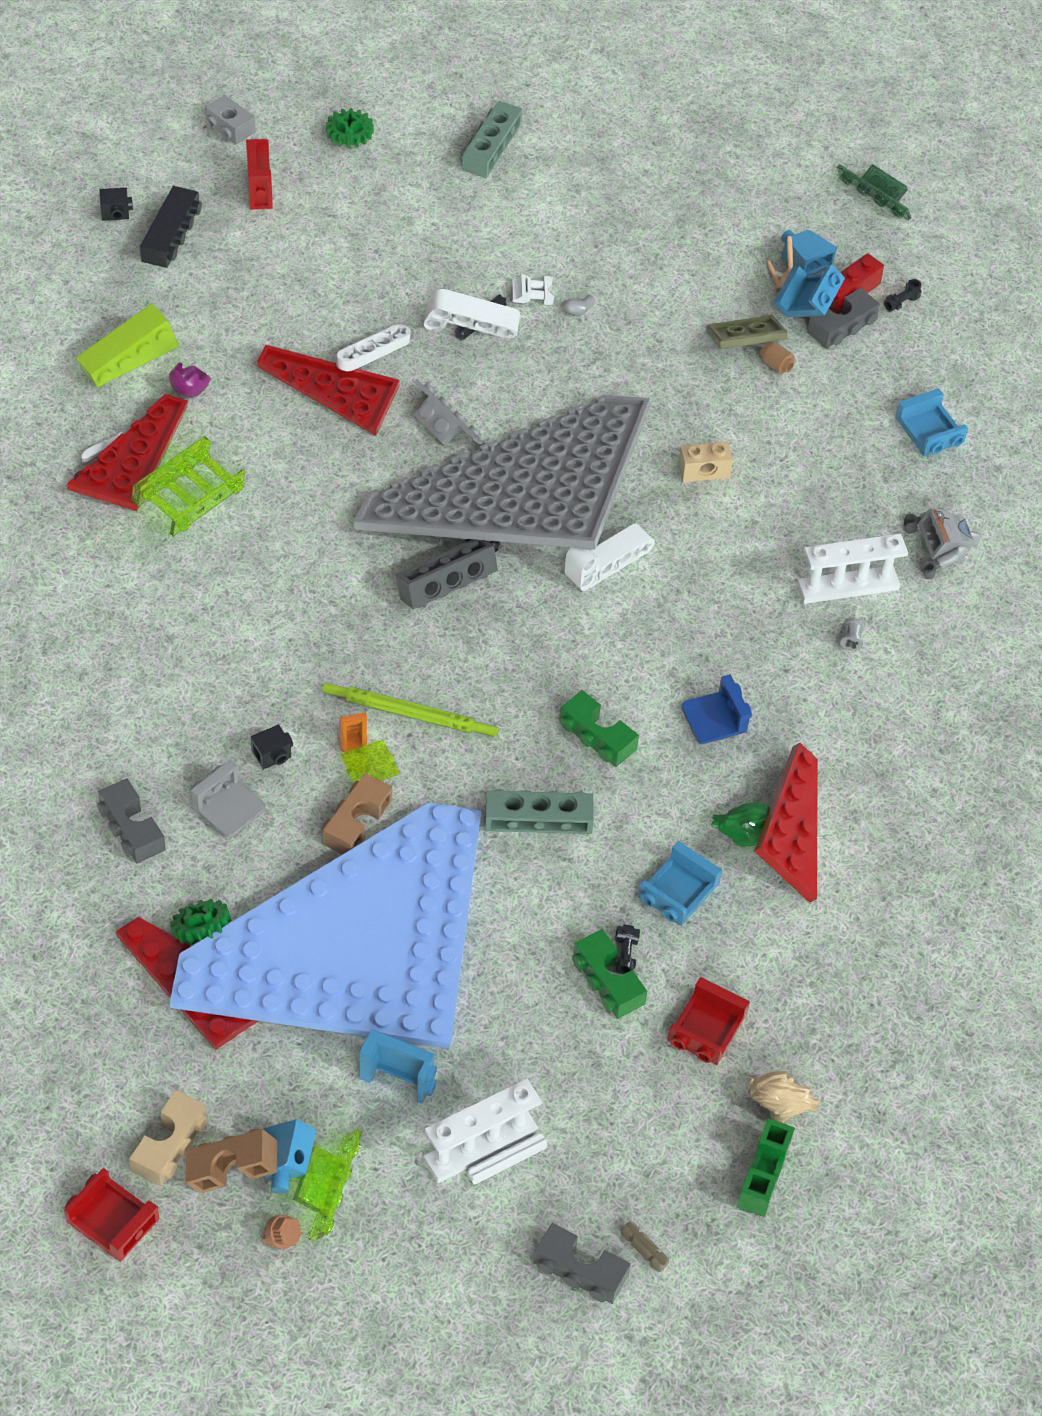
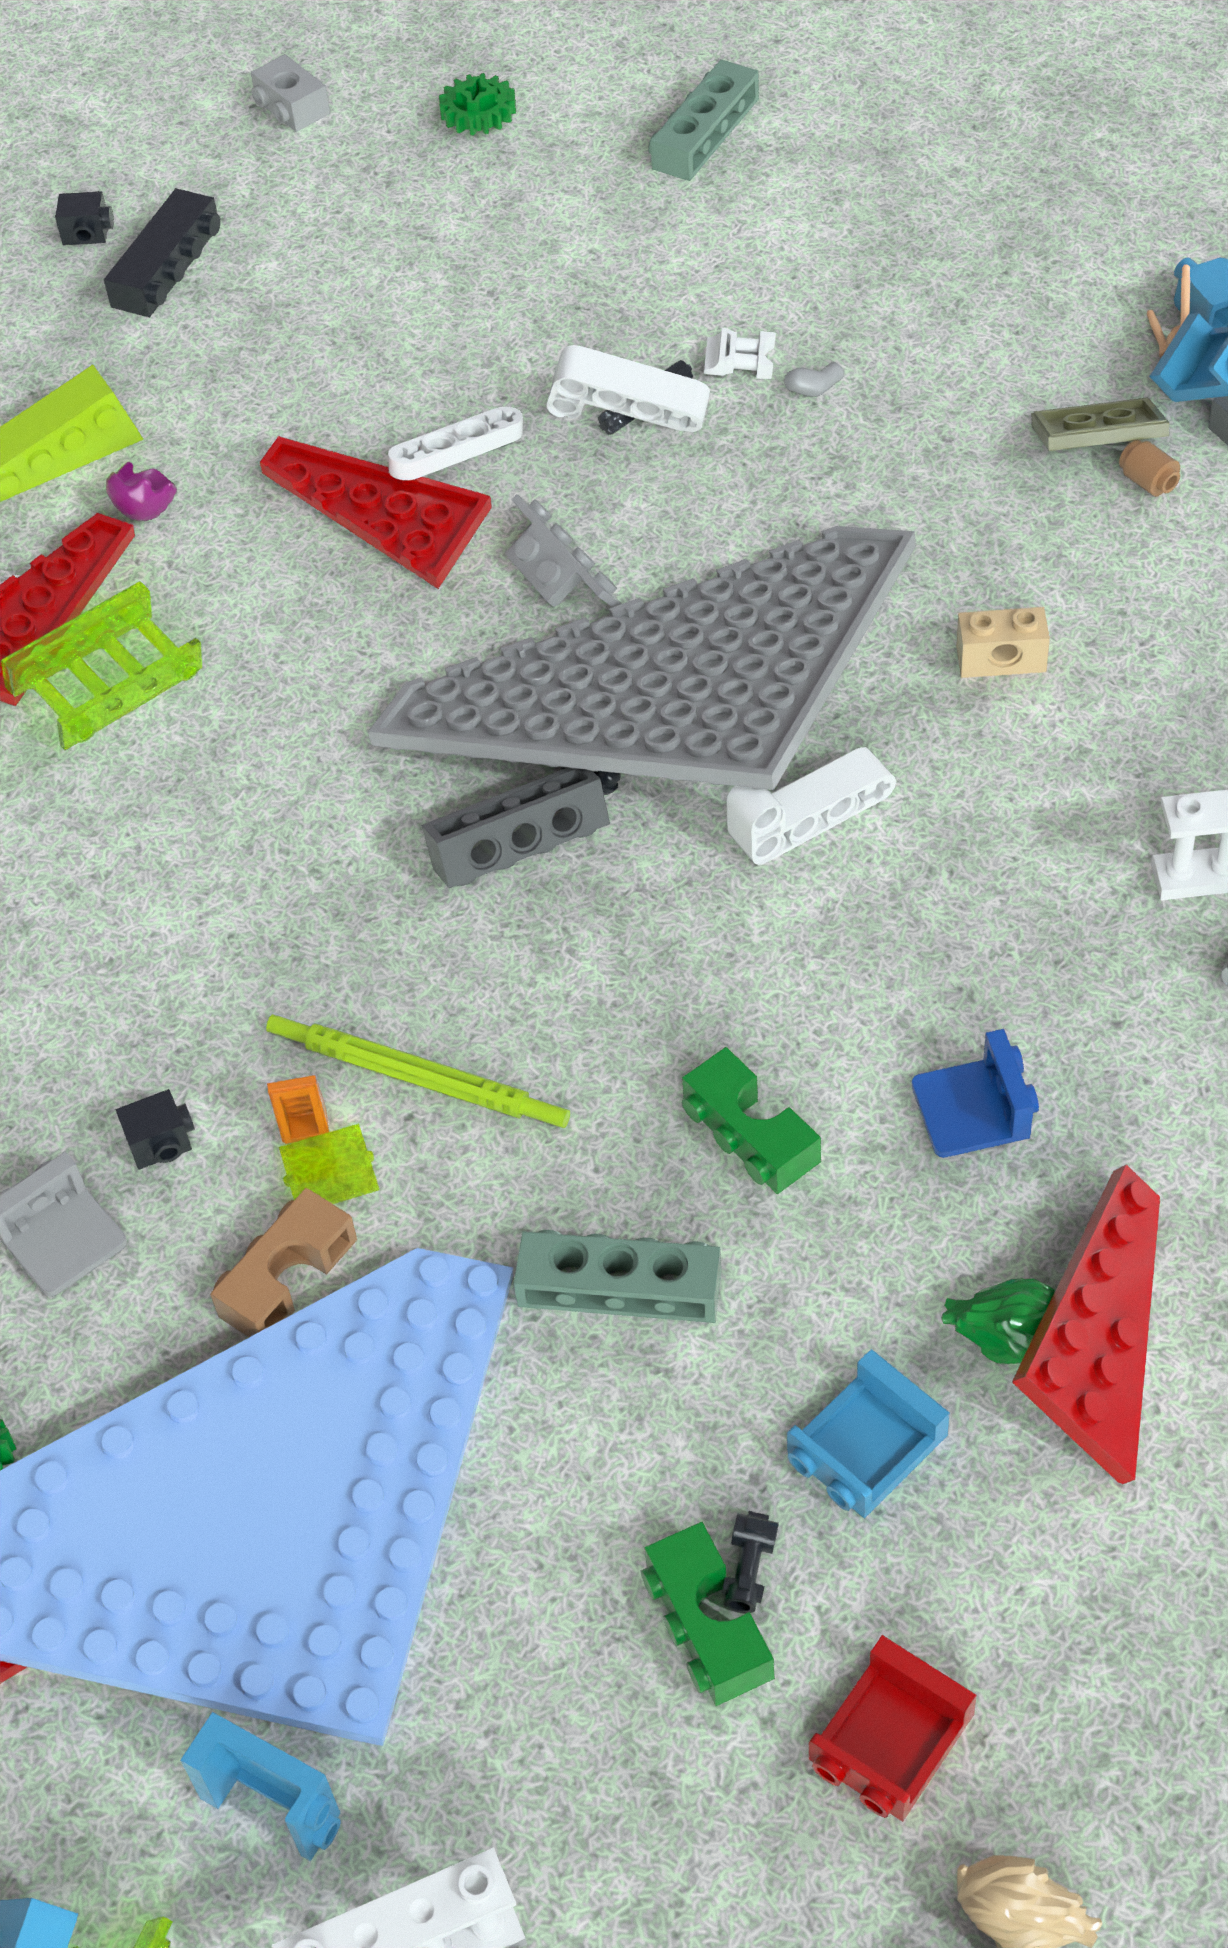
camera: 15 degrees right, 0 degrees up
red panel [246,139,273,210] -> none

